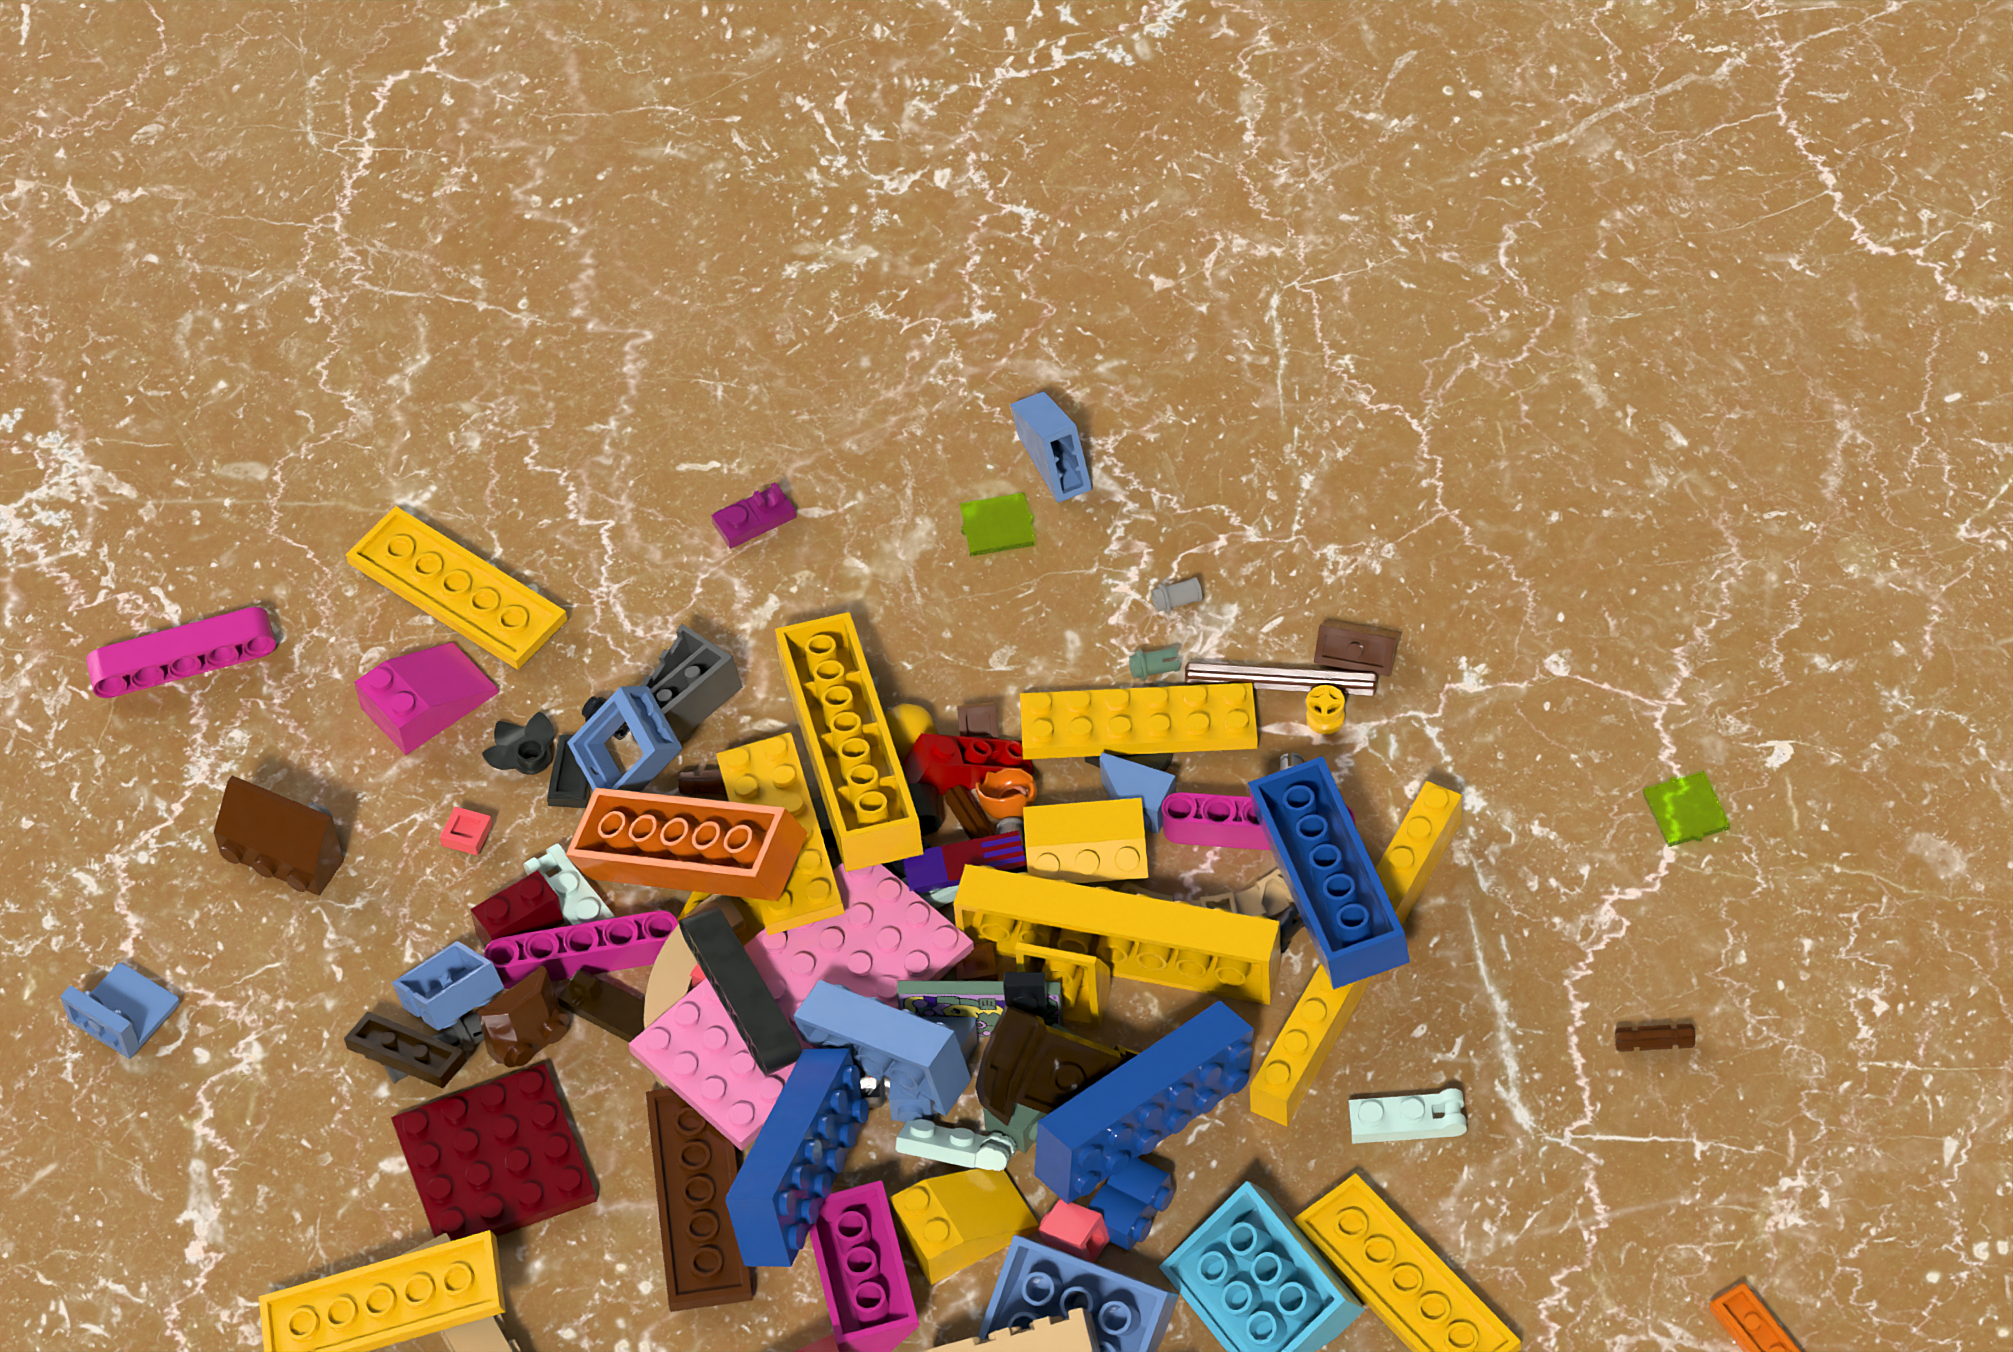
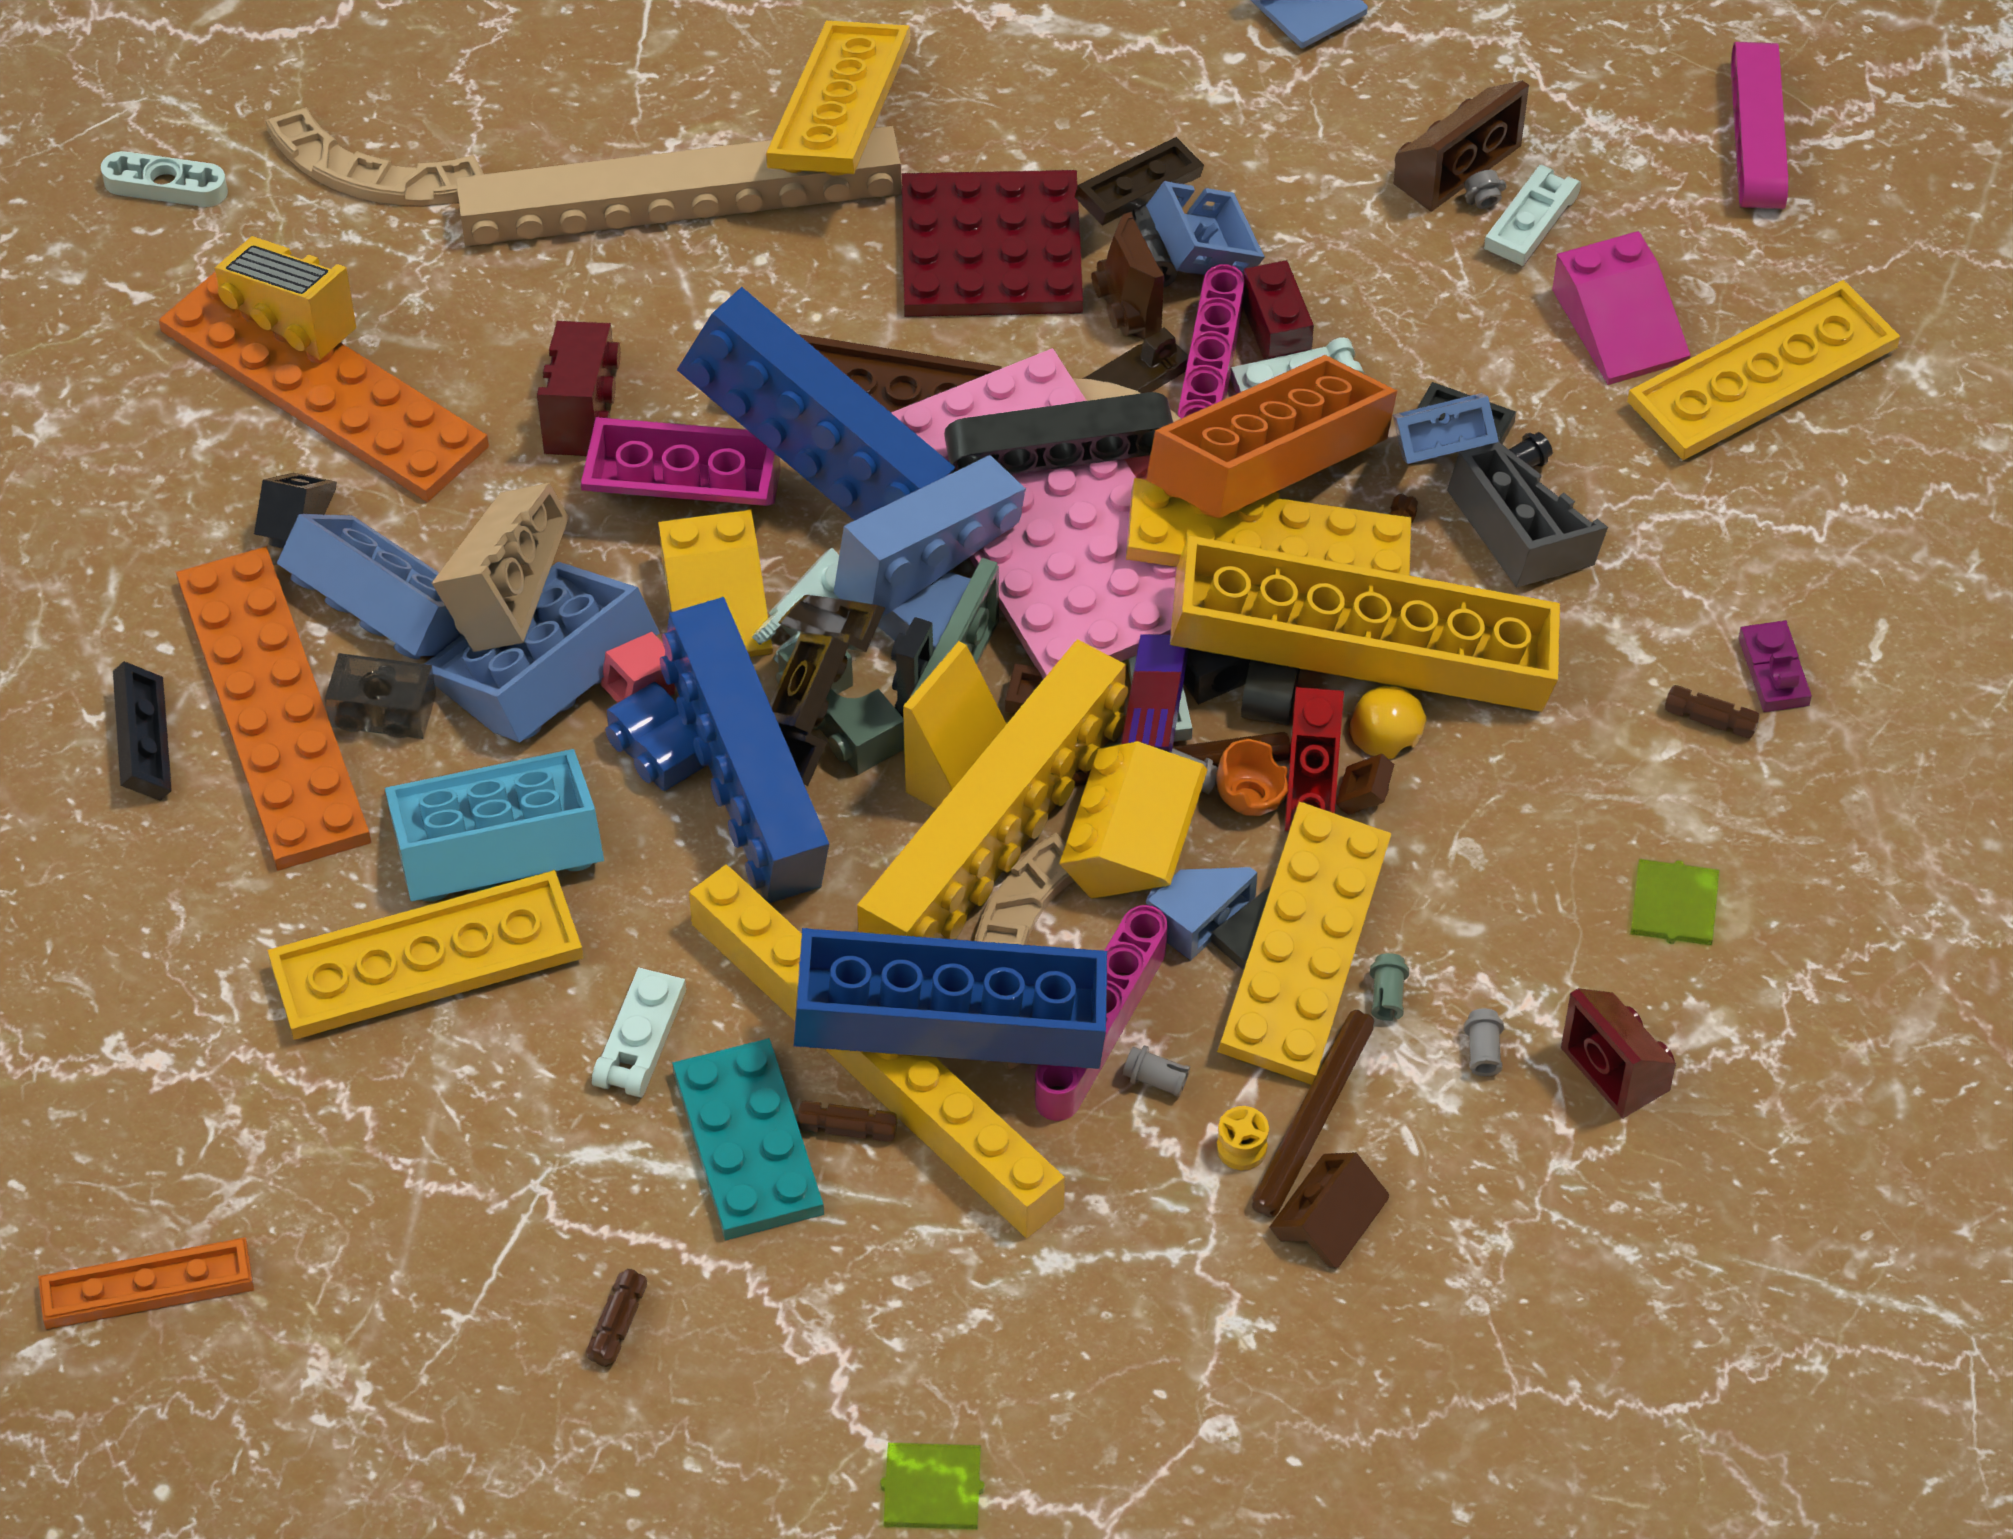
camera: 105 degrees right, 0 degrees up
coral plate [440,806,493,856] -> none
pearl dark grey plate [482,712,555,775] -> none
medium blue slope [1010,391,1092,503] -> none
none -> teal plate [672,1038,824,1241]
none -> reddish brown axle [797,1100,898,1142]
none -> light aqua plate [1484,164,1581,266]
none -> dark red slope [1561,988,1676,1119]
none -> reddish brown axle [1665,685,1759,739]

